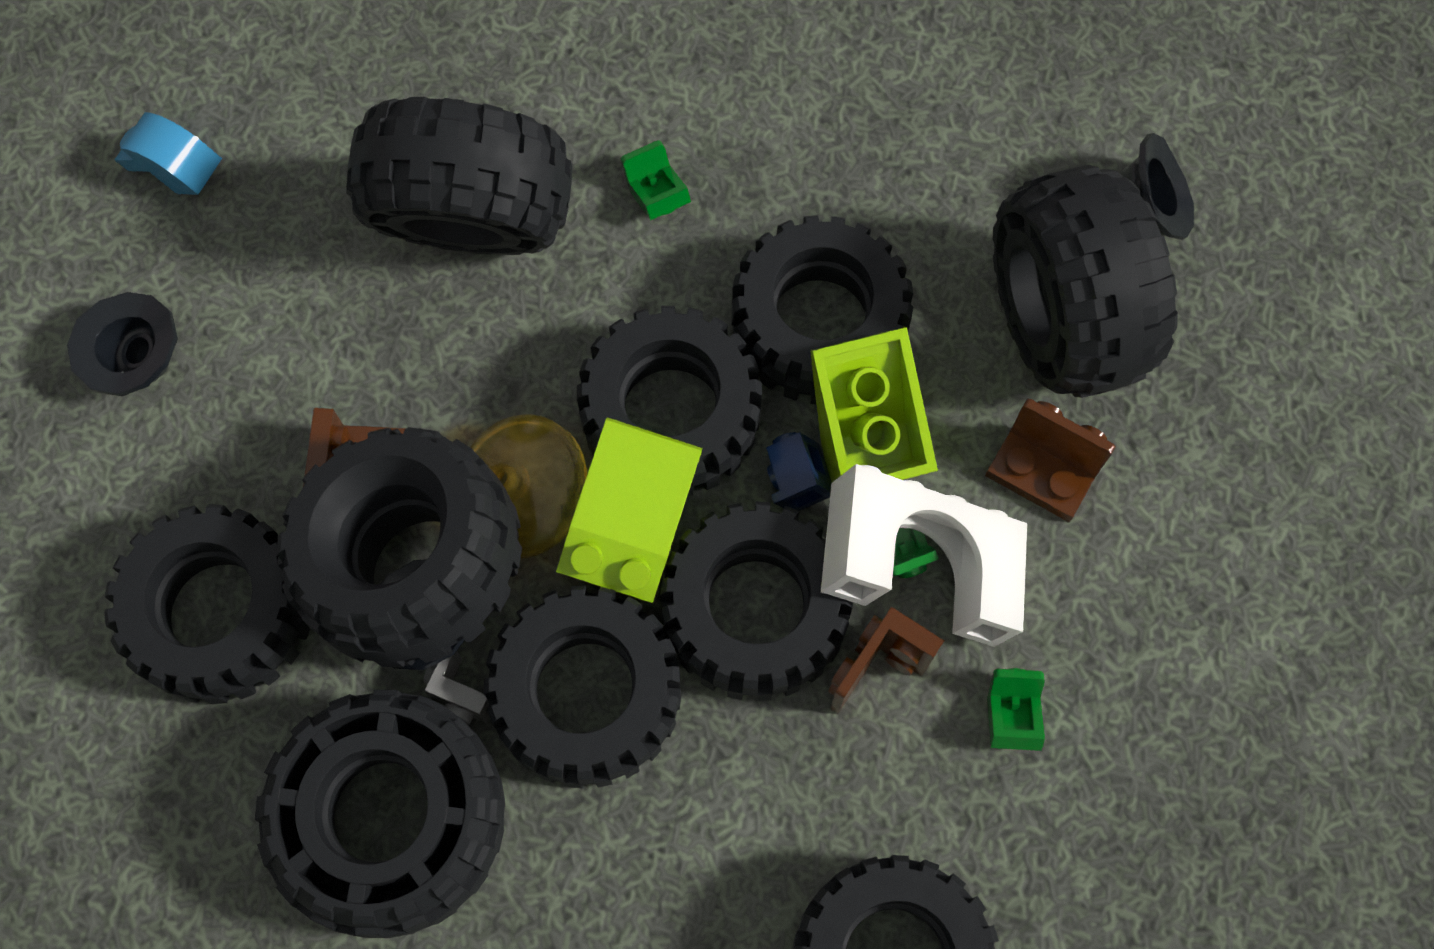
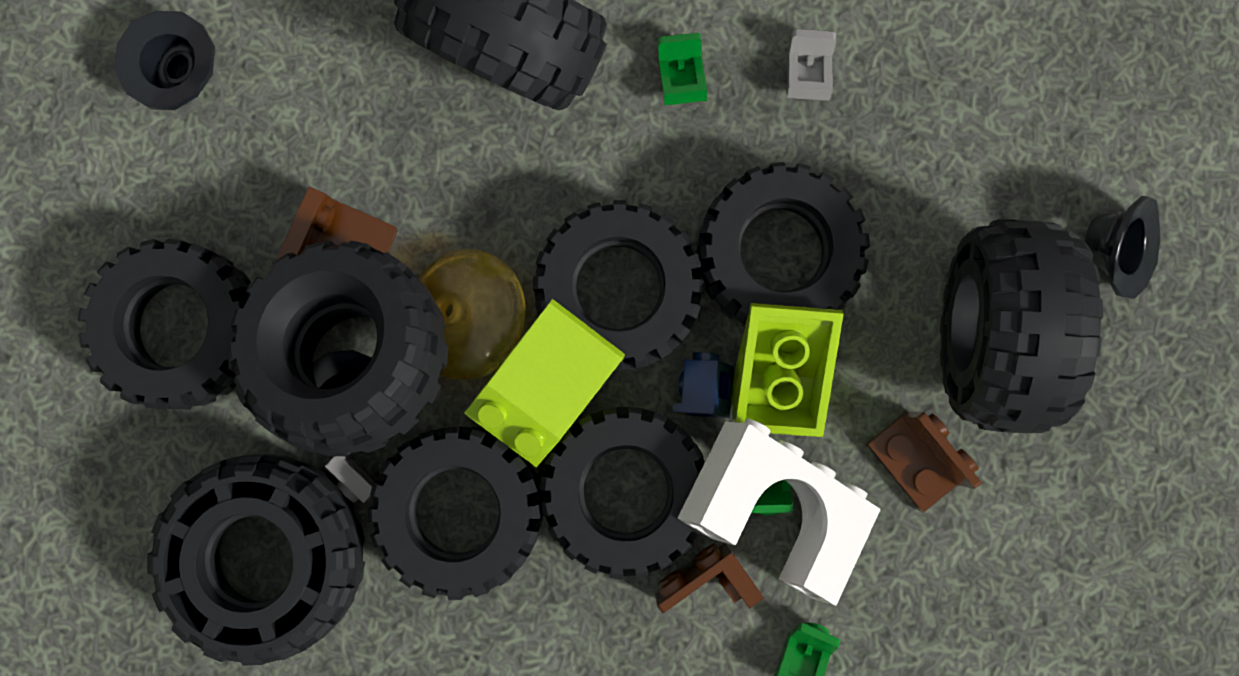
camera: 20 degrees right, 15 degrees up
none -> light grey bracket [787,29,836,101]

